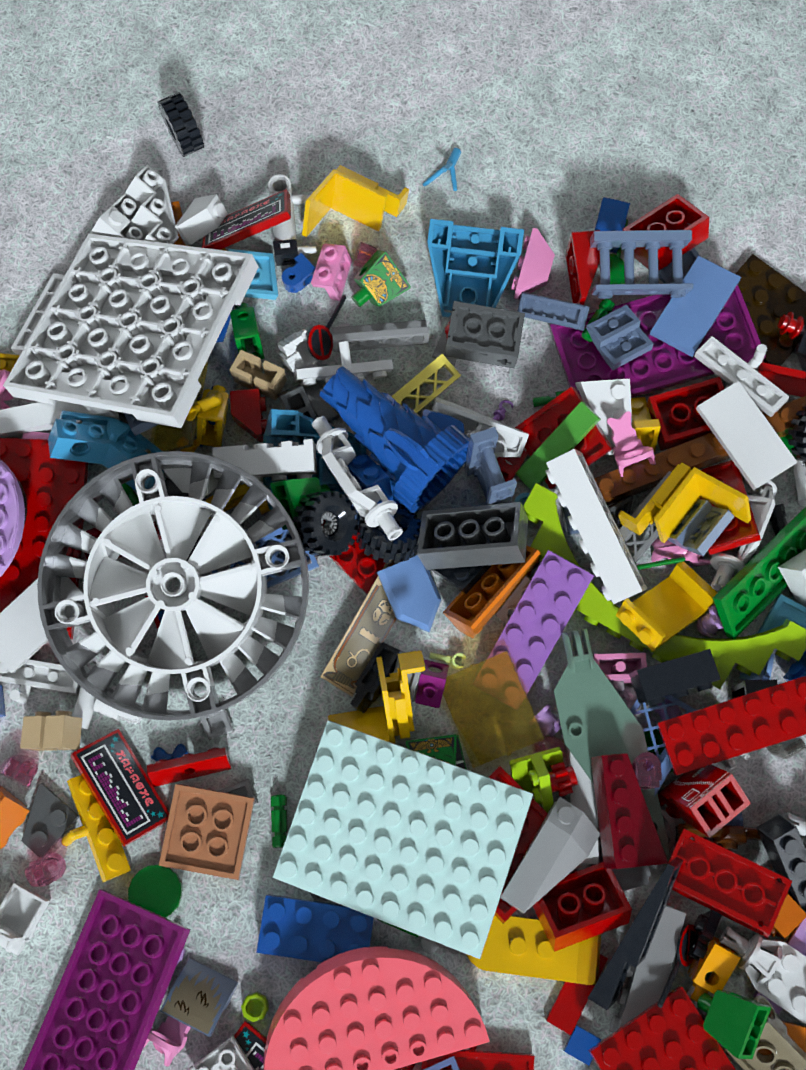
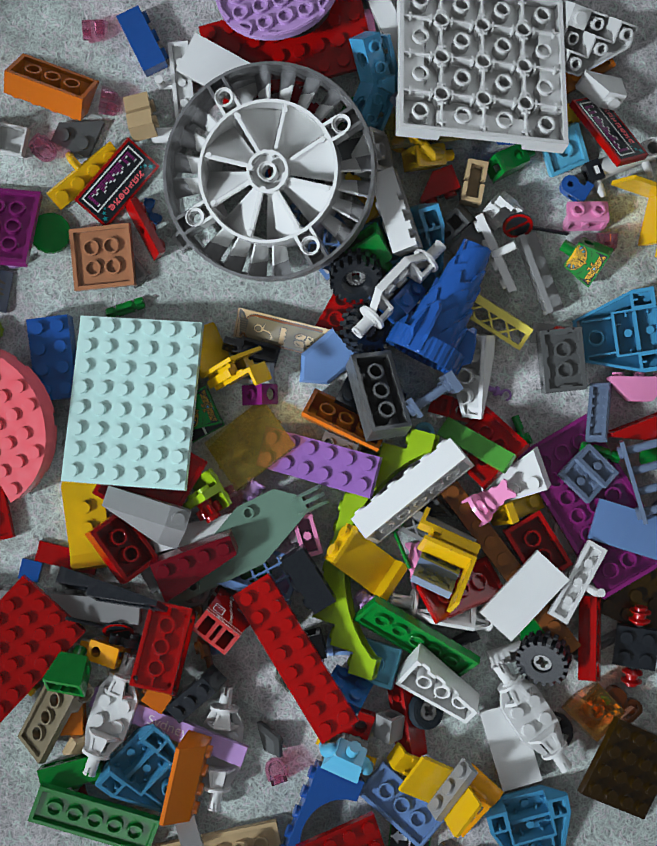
camera: 80 degrees right, 15 degrees up
yellowish green hand [429,652,466,669] -> none
clear pink piece [632,752,662,789] -> none

